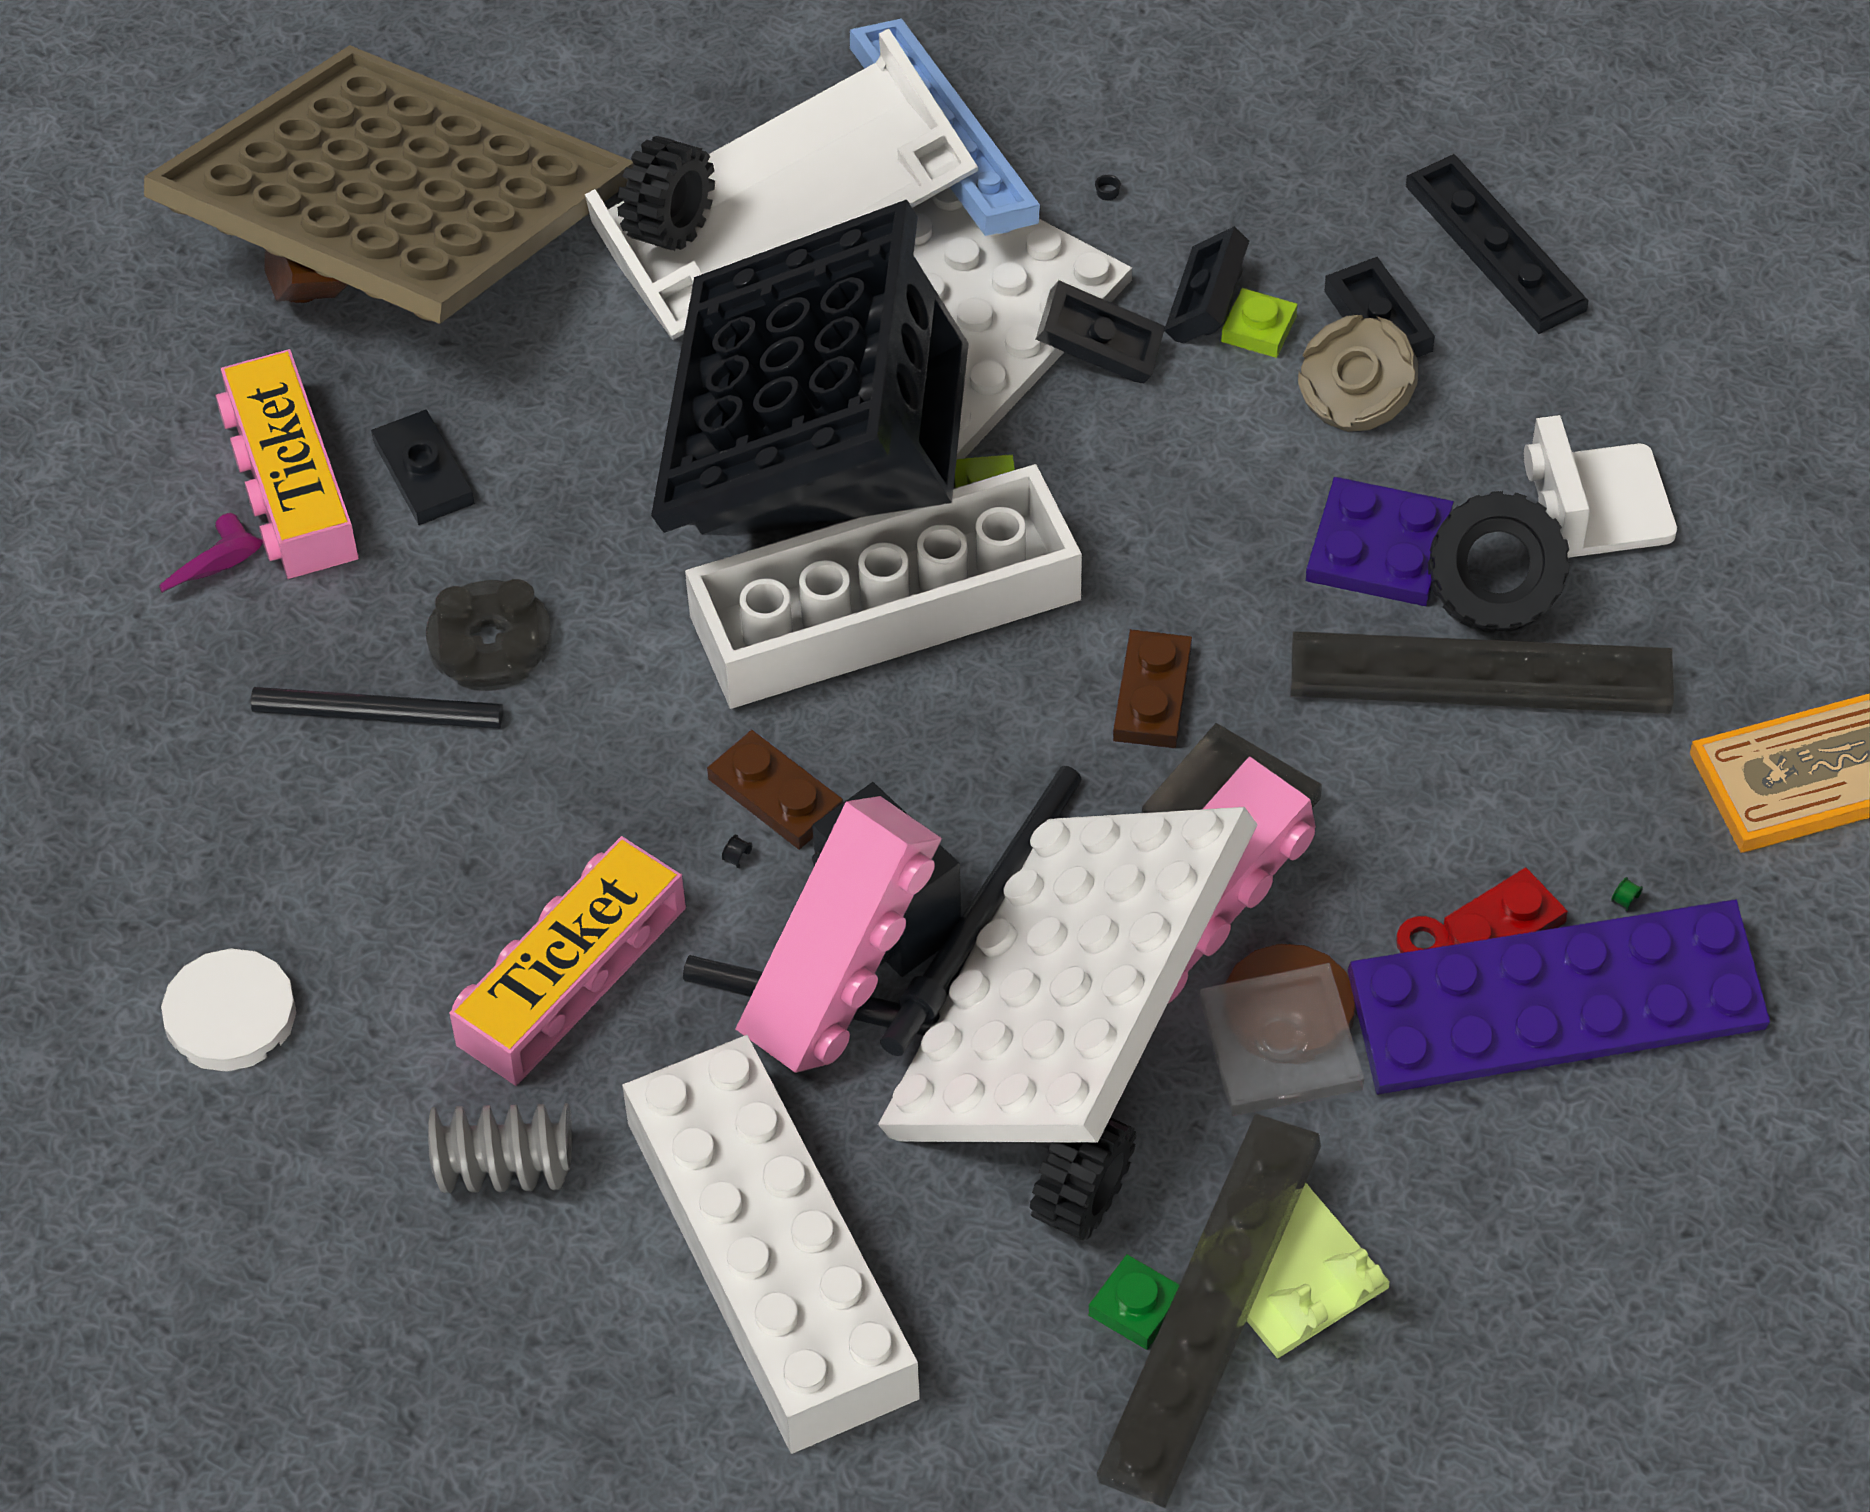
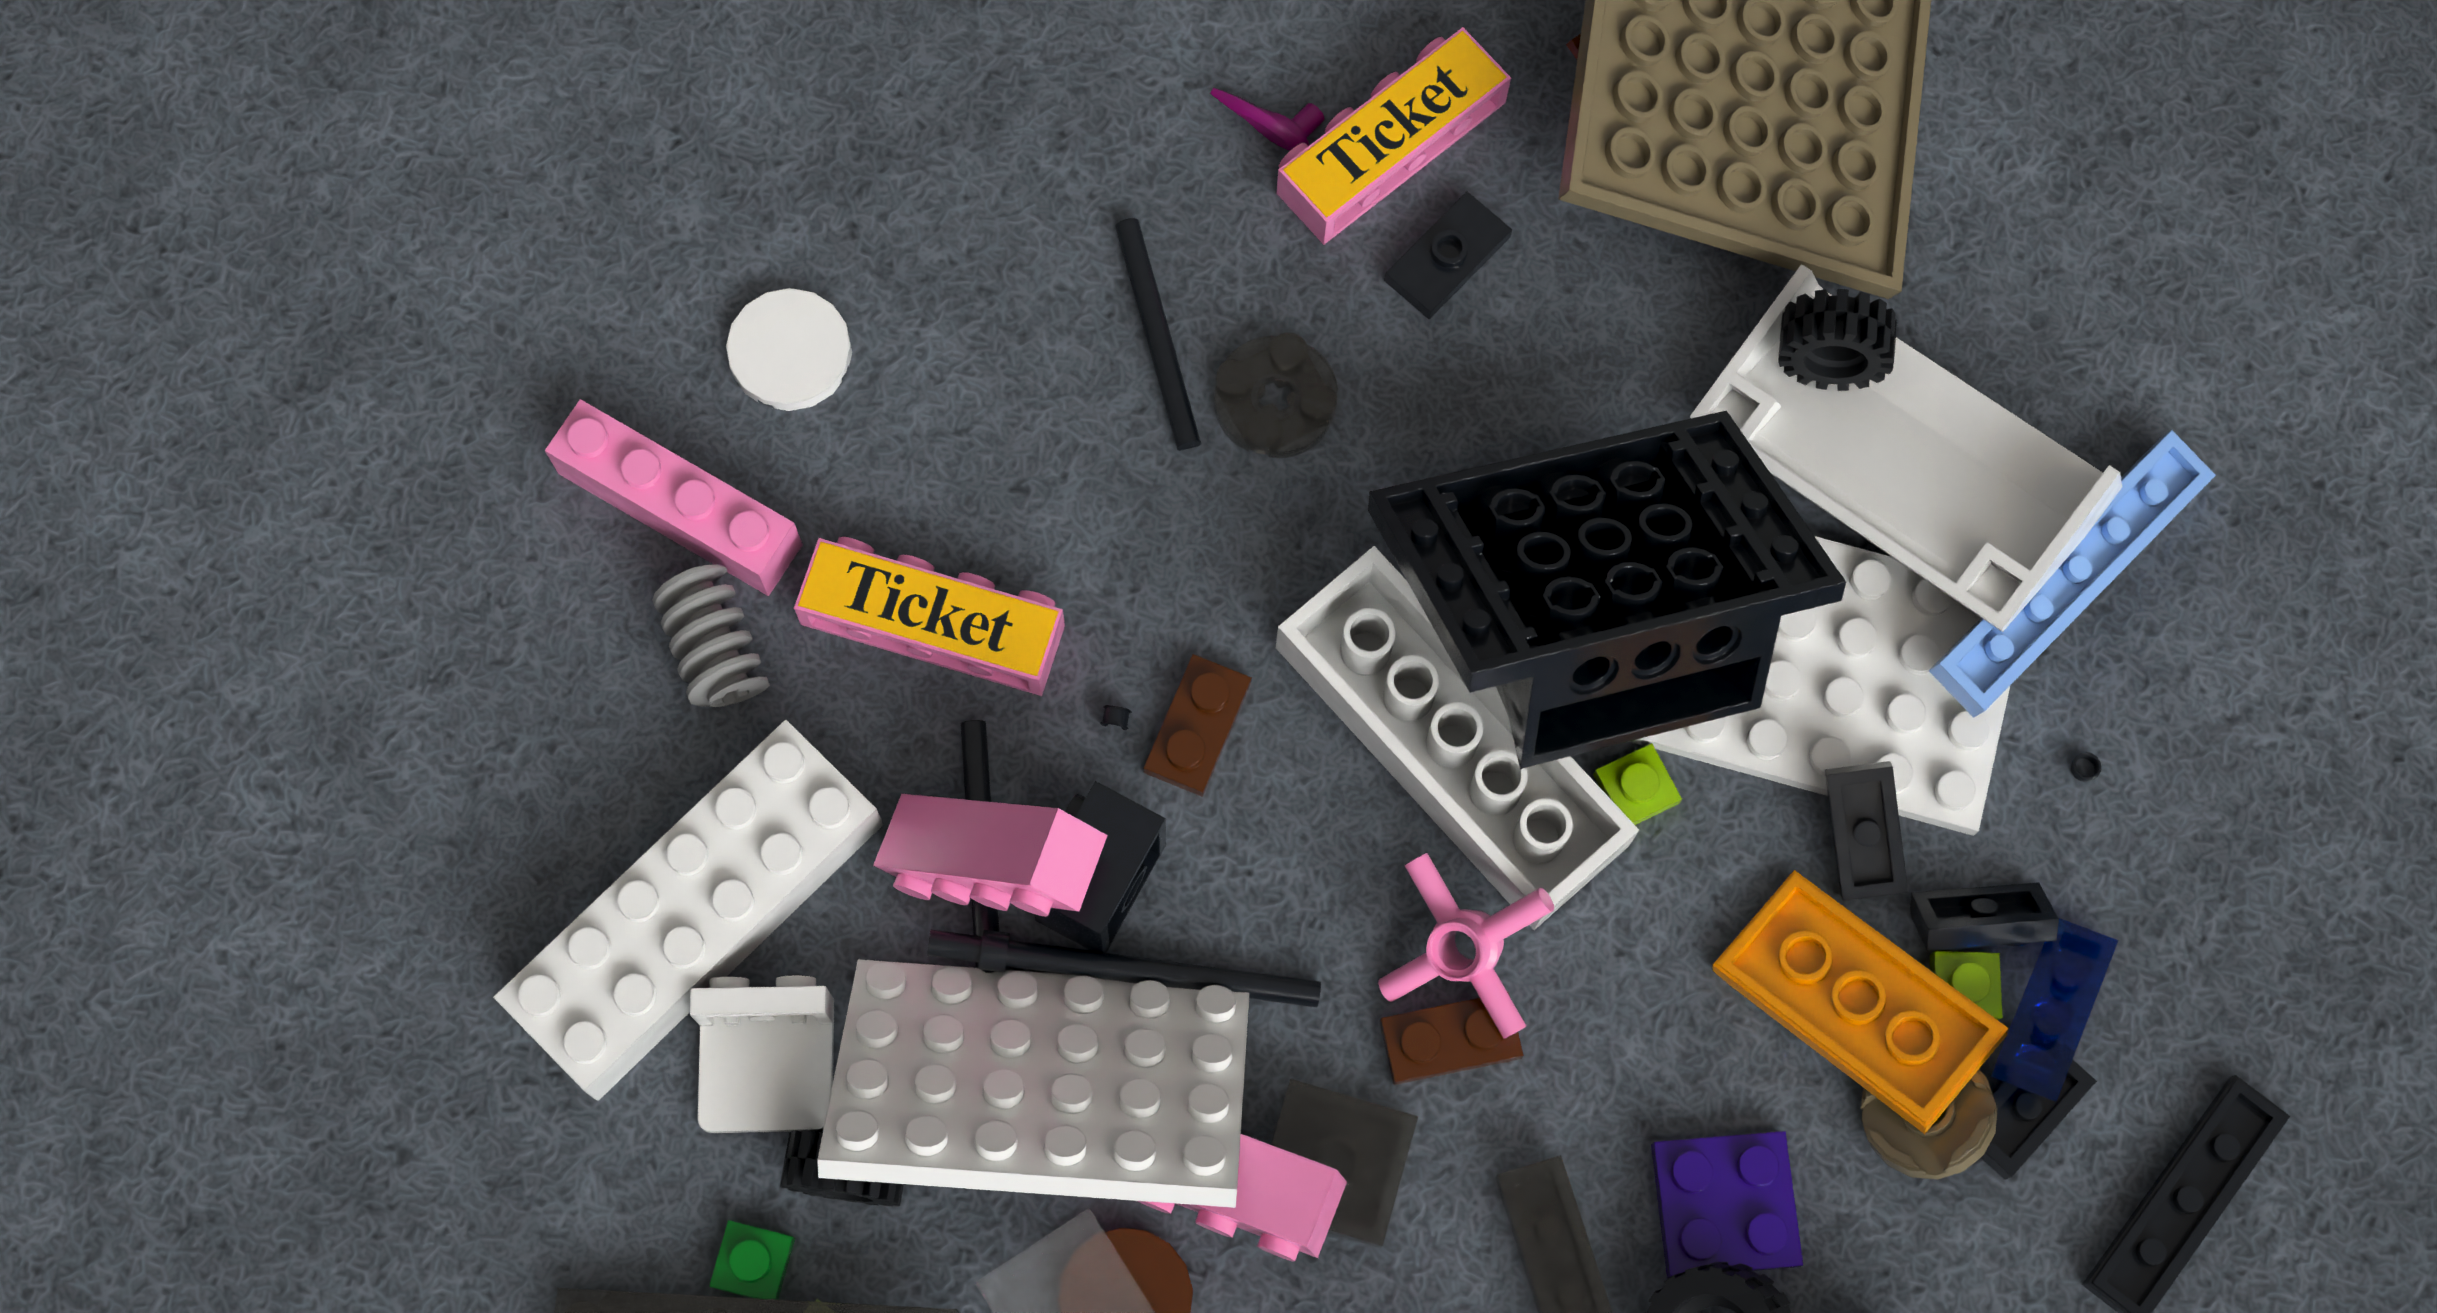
camera: 65 degrees right, 20 degrees up
none -> bright pink brick [545,399,803,596]
none -> white bracket [690,975,834,1133]
none -> bright pink bar [1378,853,1554,1039]
none -> light orange tile [1712,870,2009,1135]
none -> clear blue plate [1991,918,2119,1102]

